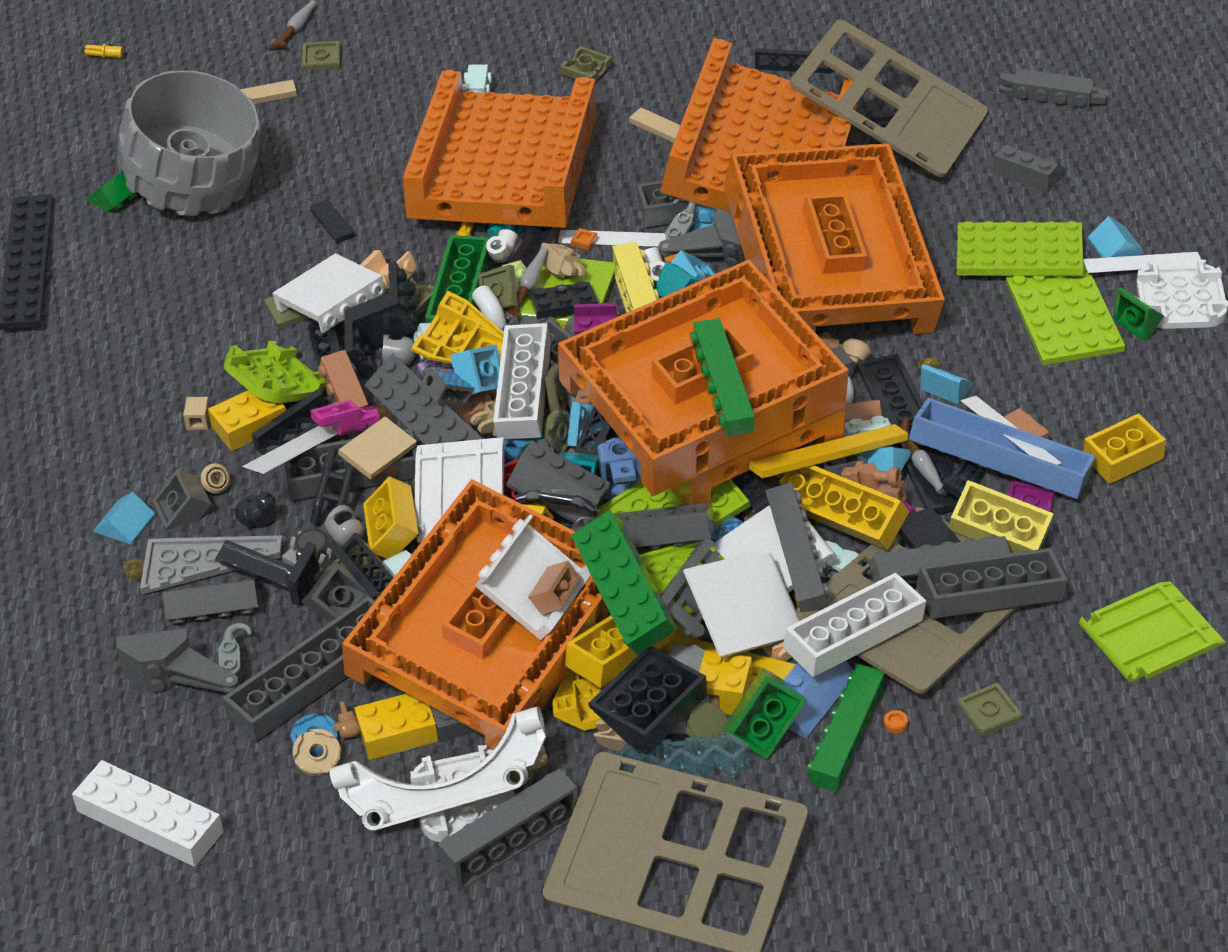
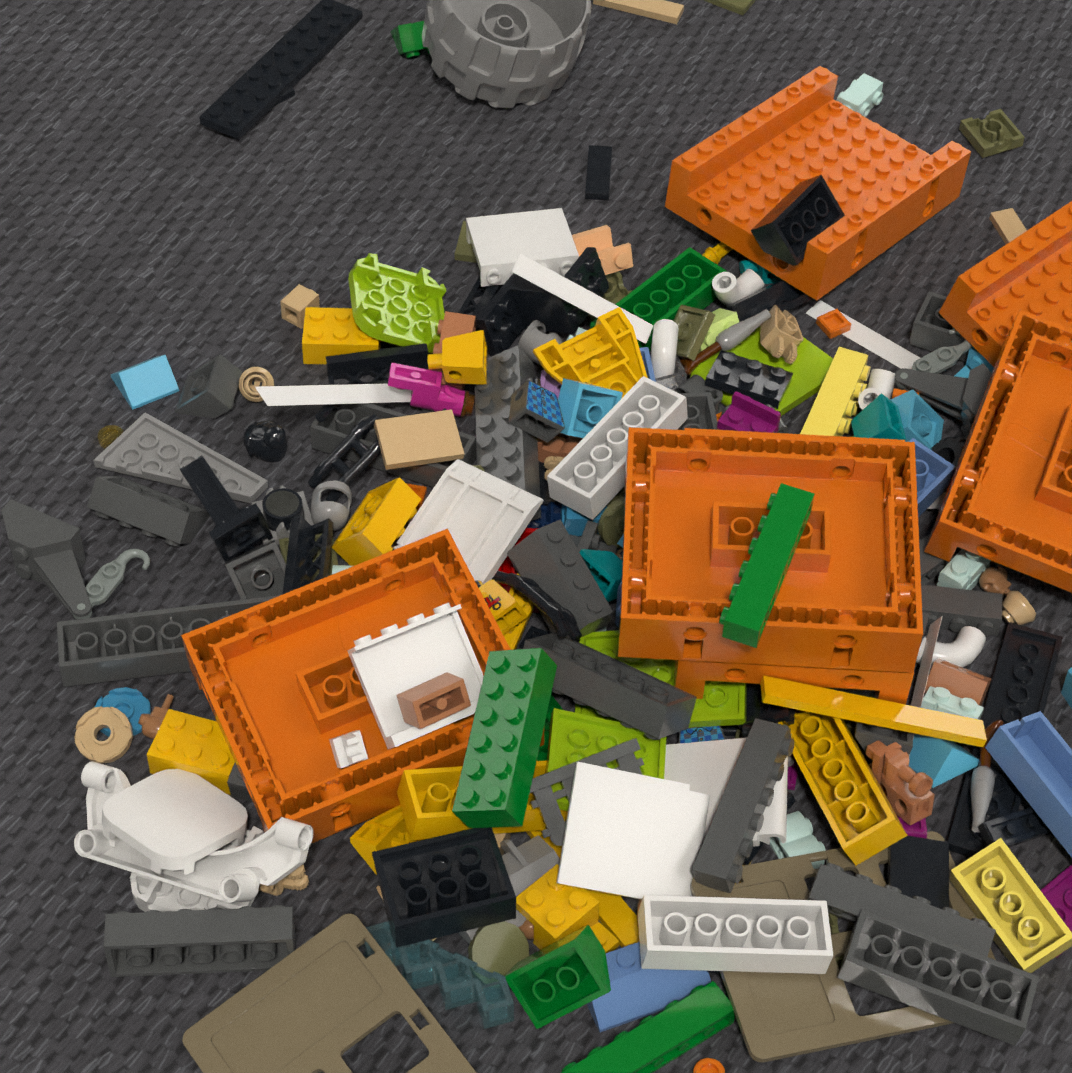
camera: 30 degrees right, 5 degrees up
none -> white tile [101,769,248,875]
none -> white tile [329,730,368,768]
none -> yellow torso [428,330,487,385]
none -> white sticker [512,254,654,344]
none -> black slope [751,175,845,266]

